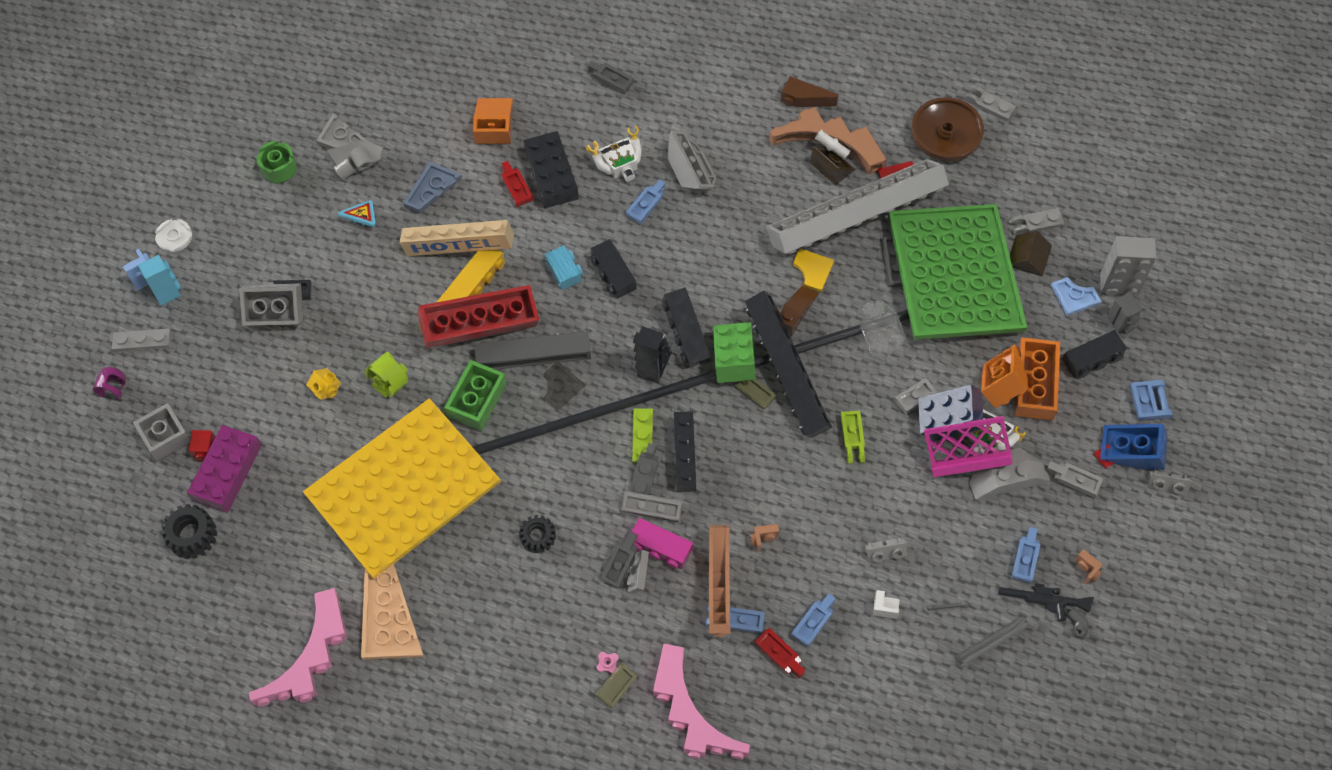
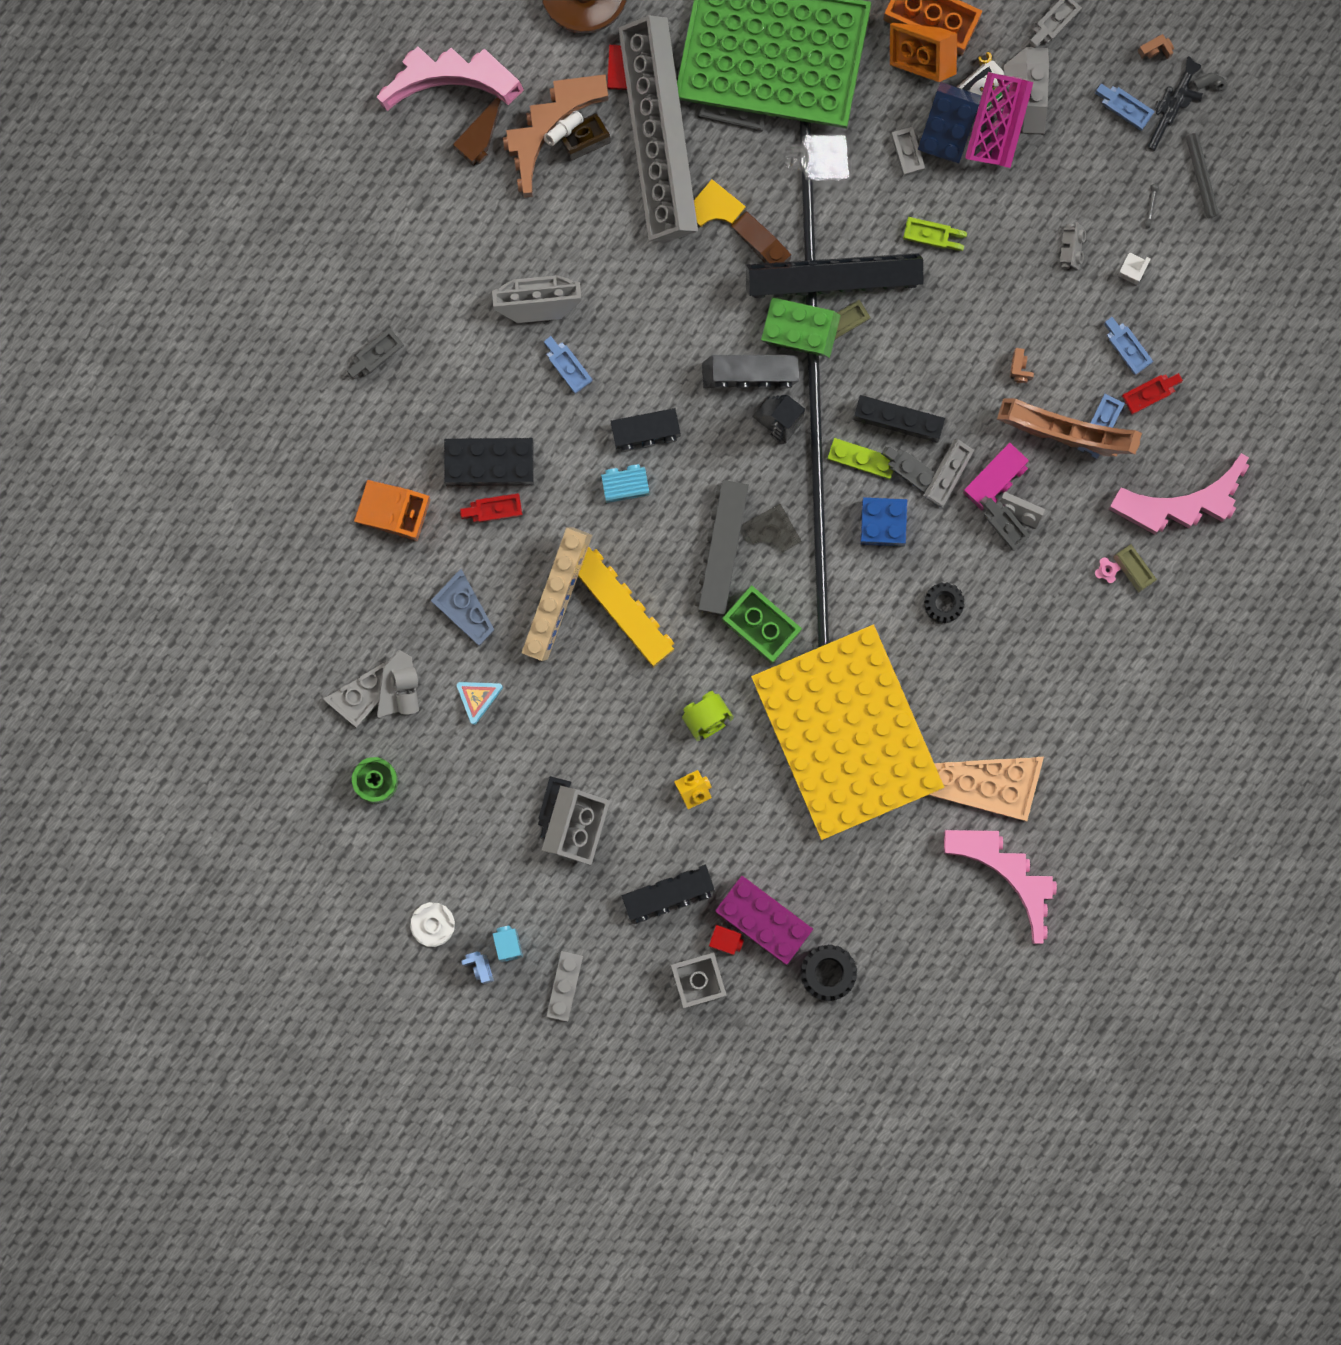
camera: 75 degrees left, 20 degrees up
magenta helmet [93,367,126,400] -> none
red brick [417,285,539,348] -> none
white torso [586,125,642,182] -> none
none -> bright pink arch [377,47,524,111]
none -> black wedge [621,864,715,924]
none -> blue brick [860,497,907,547]

